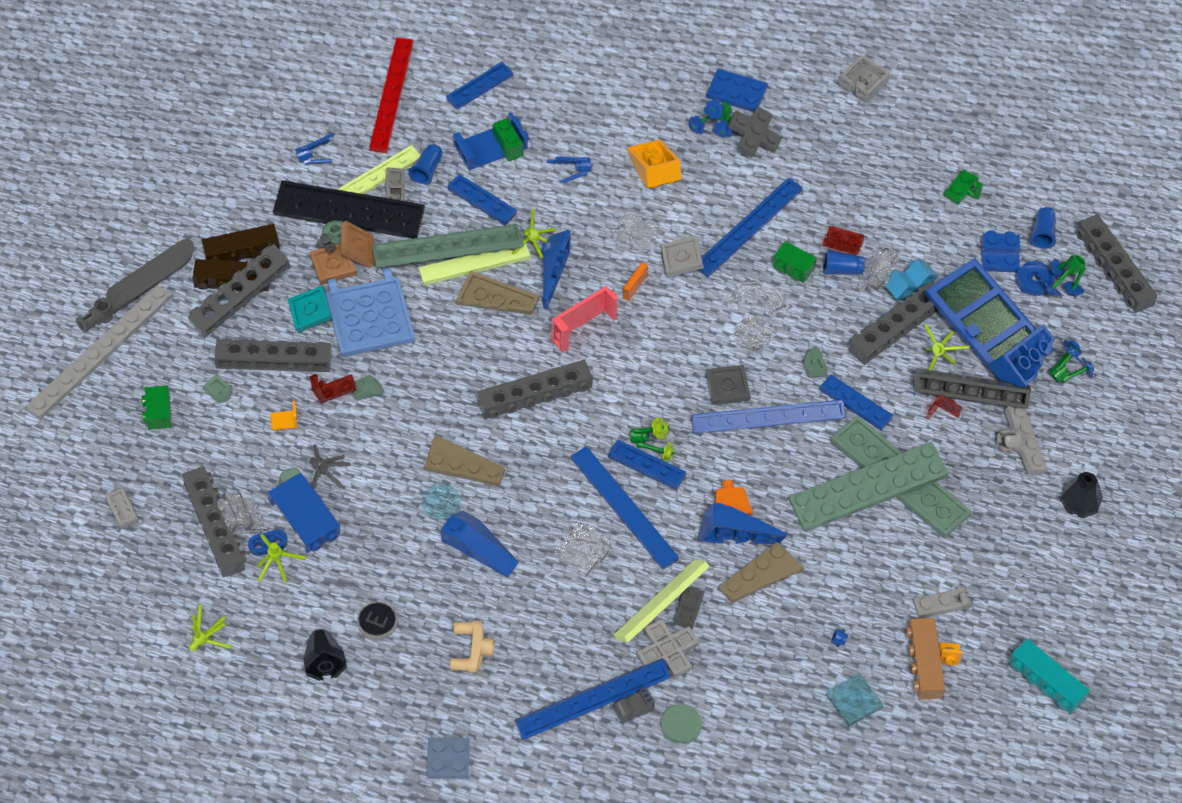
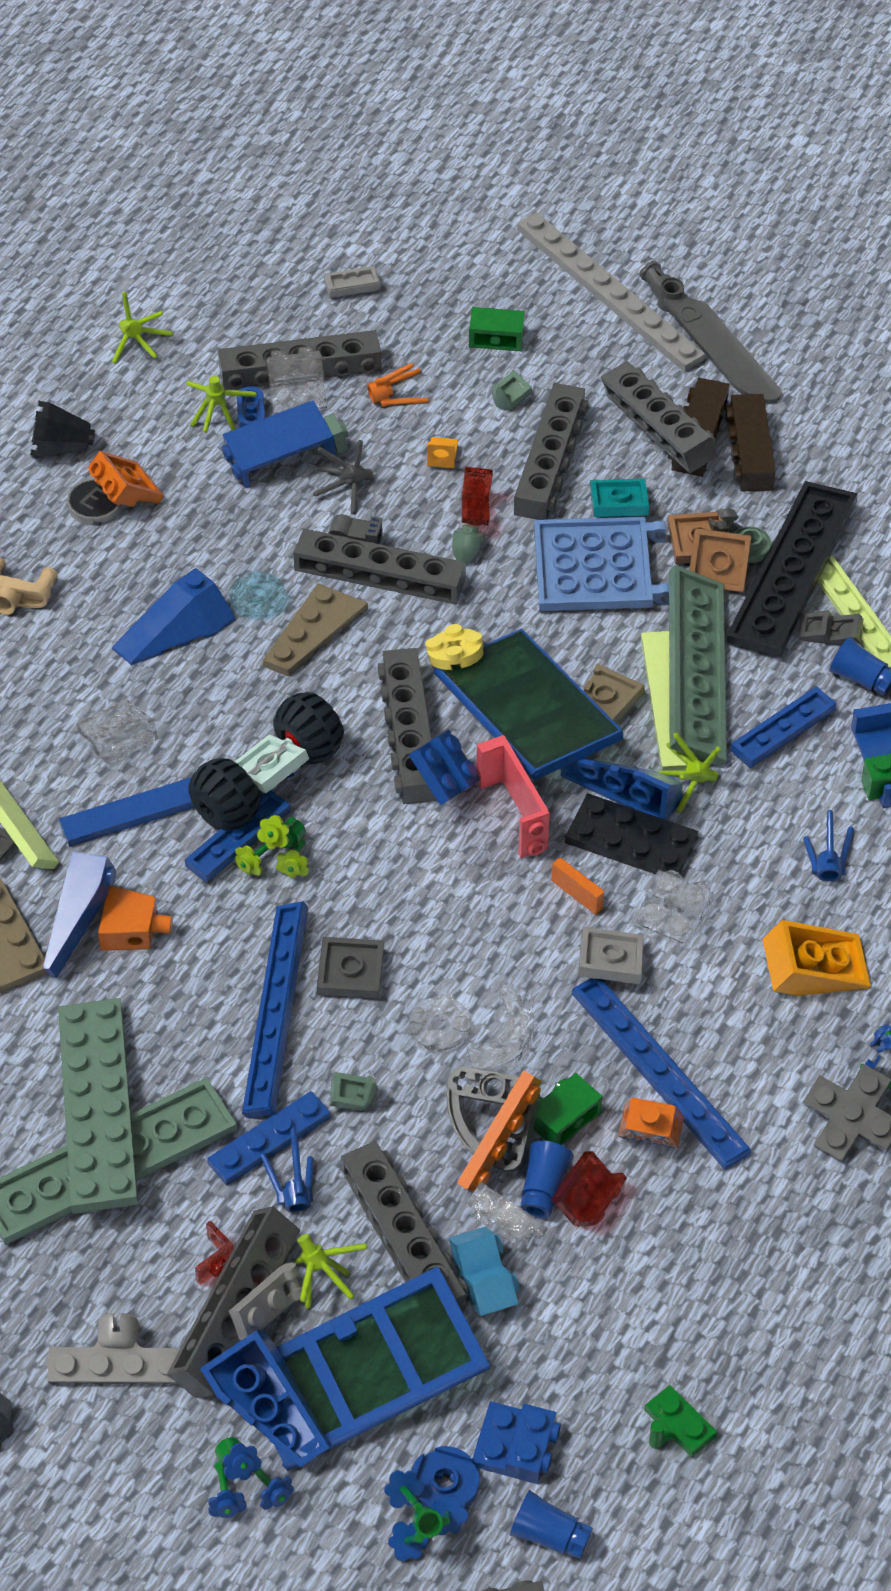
camera: 105 degrees right, 5 degrees down
none -> orange plate [88,451,164,507]
none -> black plate [188,692,344,831]
none -> light grey plate [229,1262,303,1340]
none -> blue plant [260,1127,313,1212]
none -> dark grey brick [293,528,466,605]
none -> dark grey leg [328,514,383,544]
none -> orange plant [367,363,429,407]
none -> blue plate [408,729,480,805]
none -> light yellow plate [425,624,484,670]
none -> clear green door [434,628,623,780]
none -> dark grey beam [446,1067,540,1172]
none -> orange plate [457,1070,542,1193]
none -> black plate [565,793,699,882]
none -> orange torso [618,1098,684,1148]

